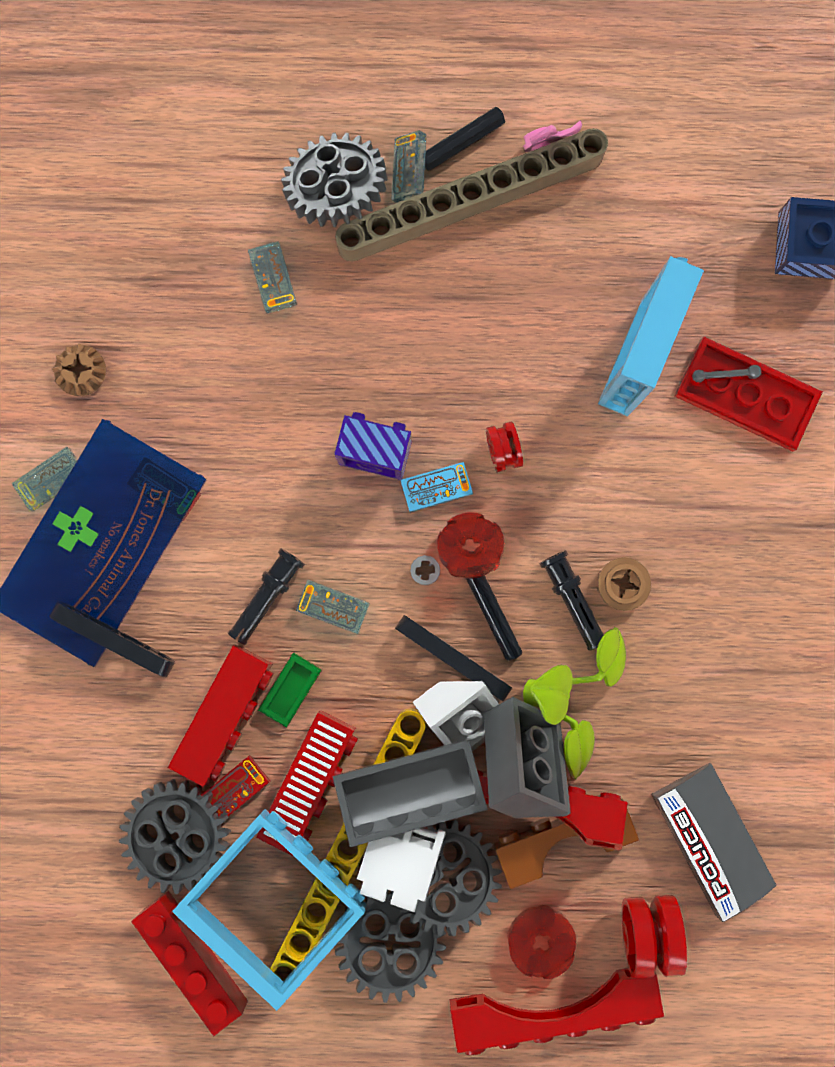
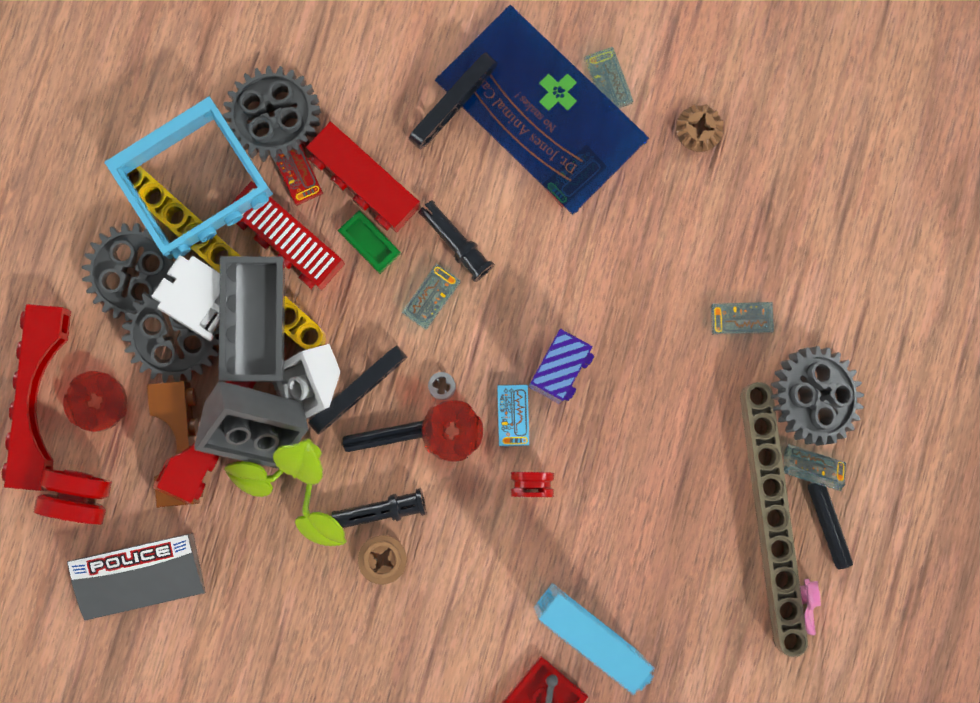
camera: 100 degrees right, 0 degrees up
red brick [131,890,248,1037] -> none

